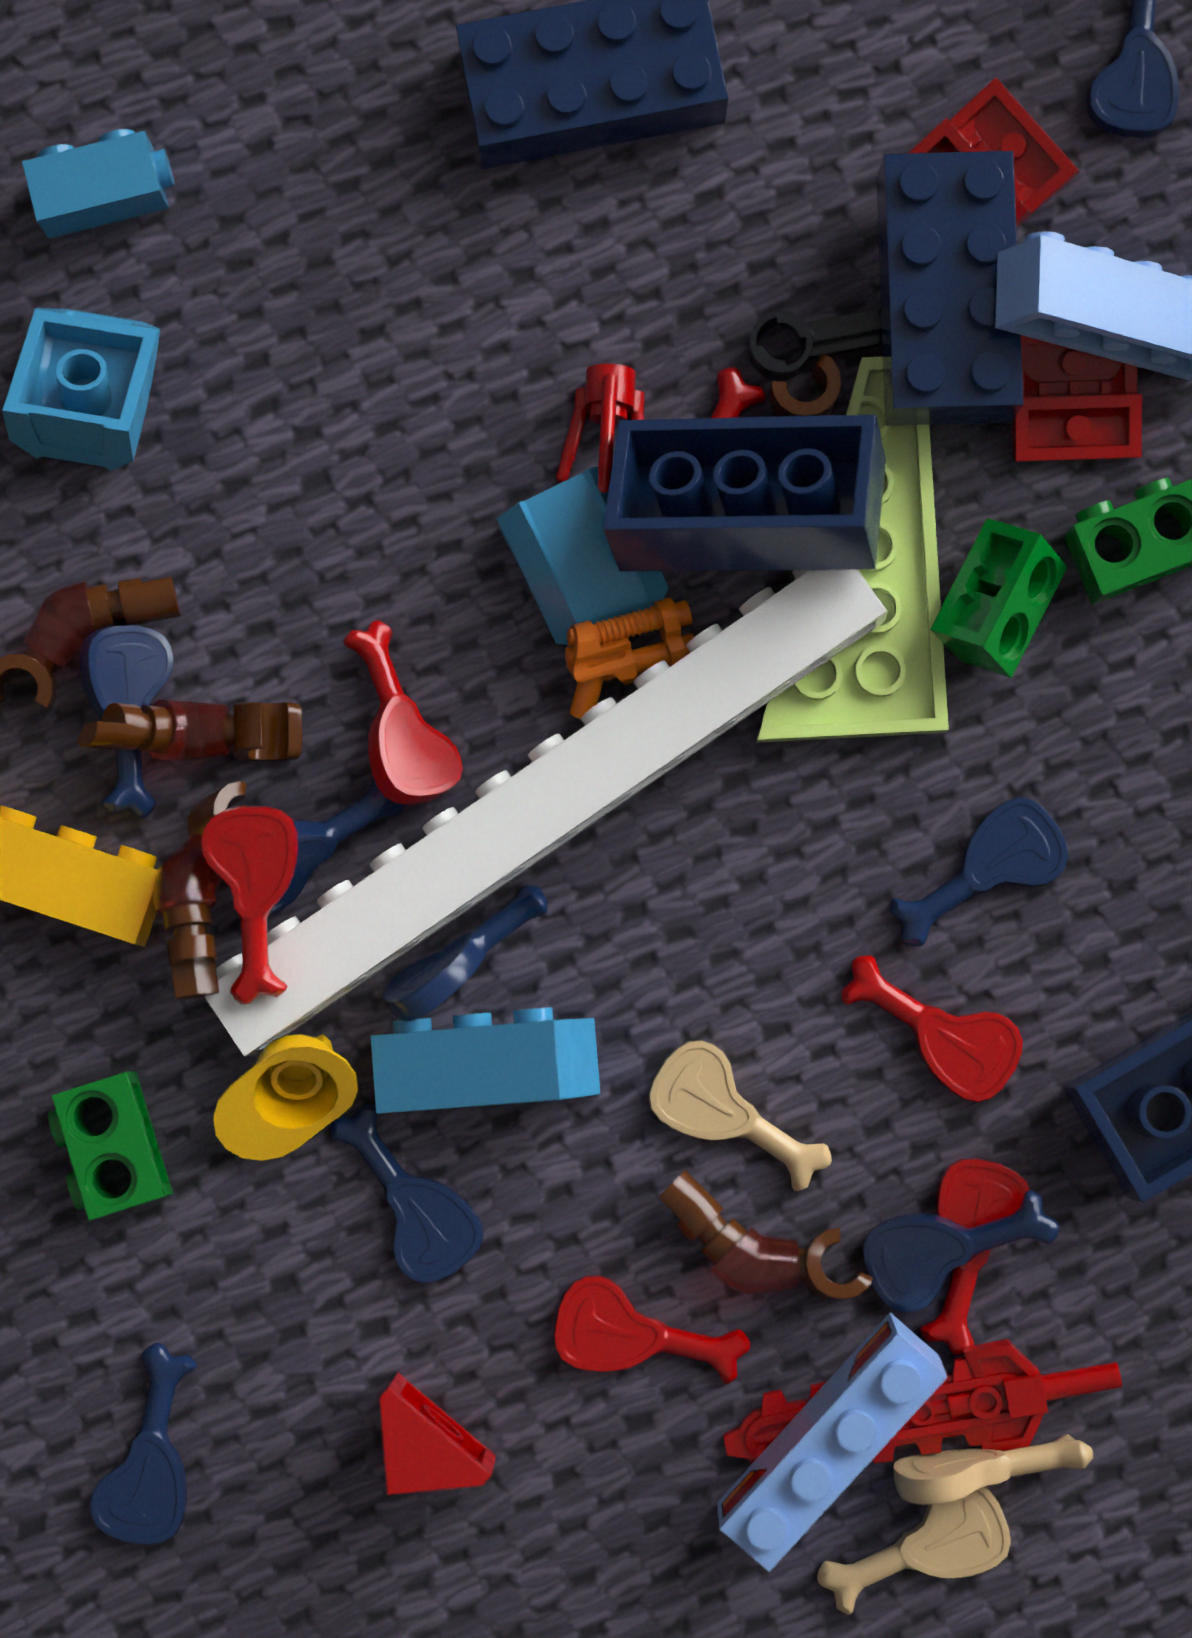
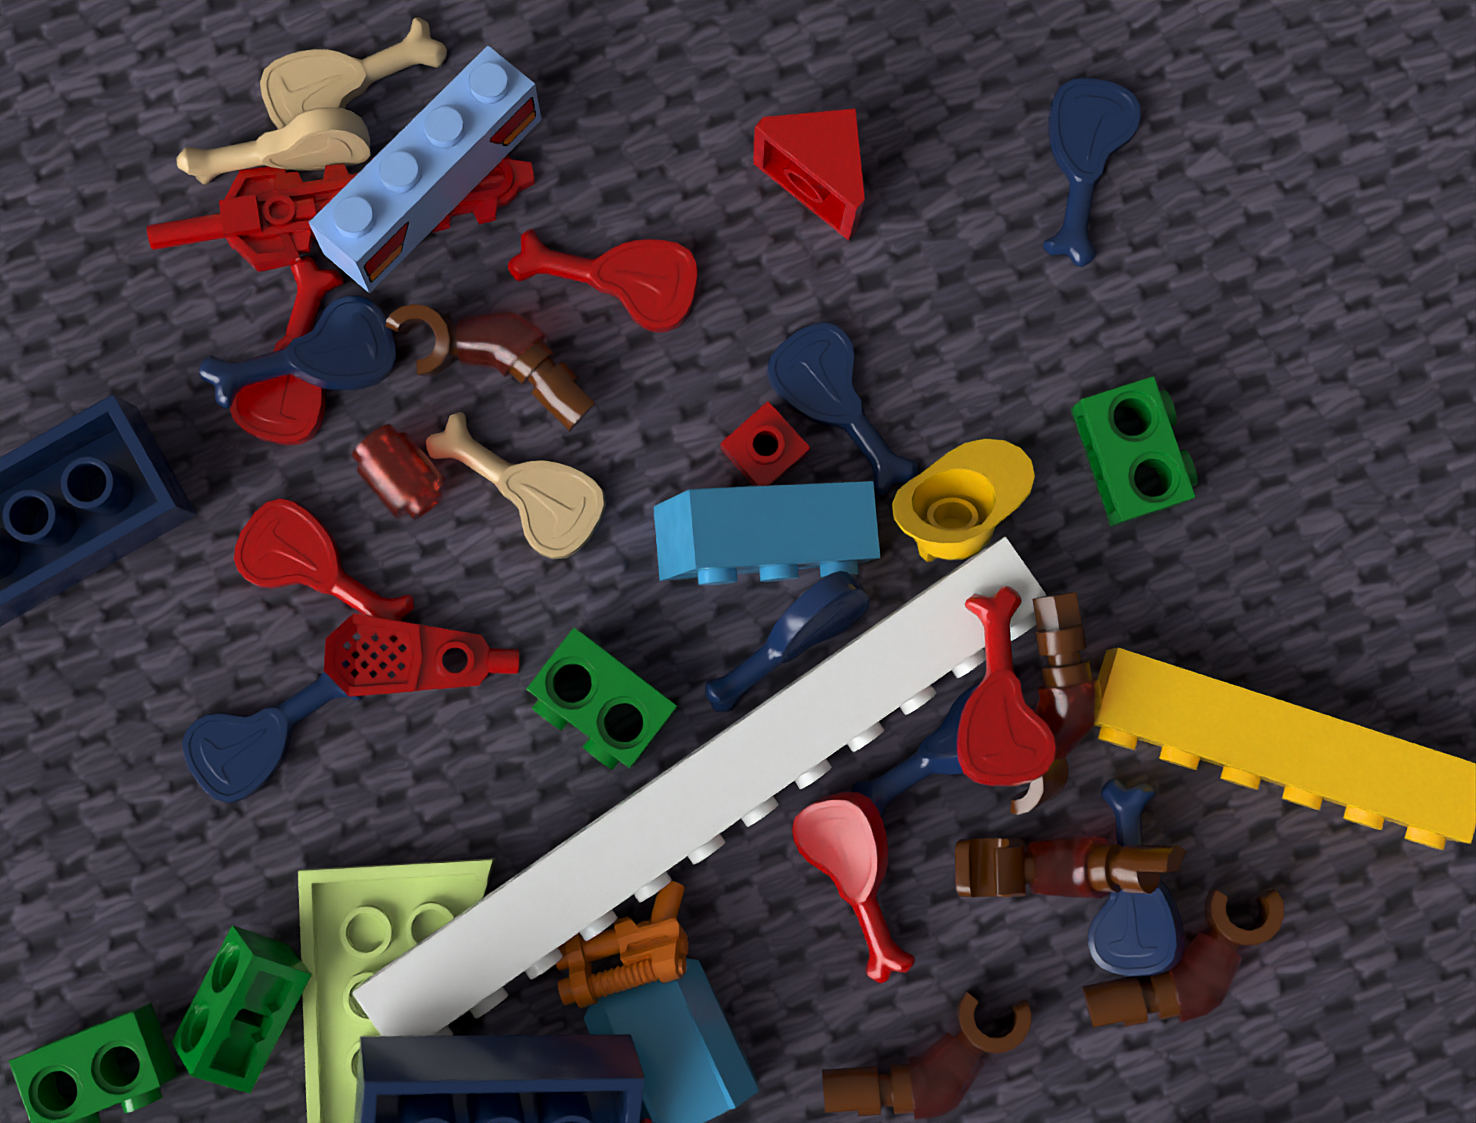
camera: 175 degrees right, 0 degrees up
none -> red piece [323,613,519,697]
none -> clear red brick [352,424,445,520]
none -> green brick [526,627,678,770]
none -> red plate [720,401,811,486]
none -> reddish brown piece [822,992,1032,1120]

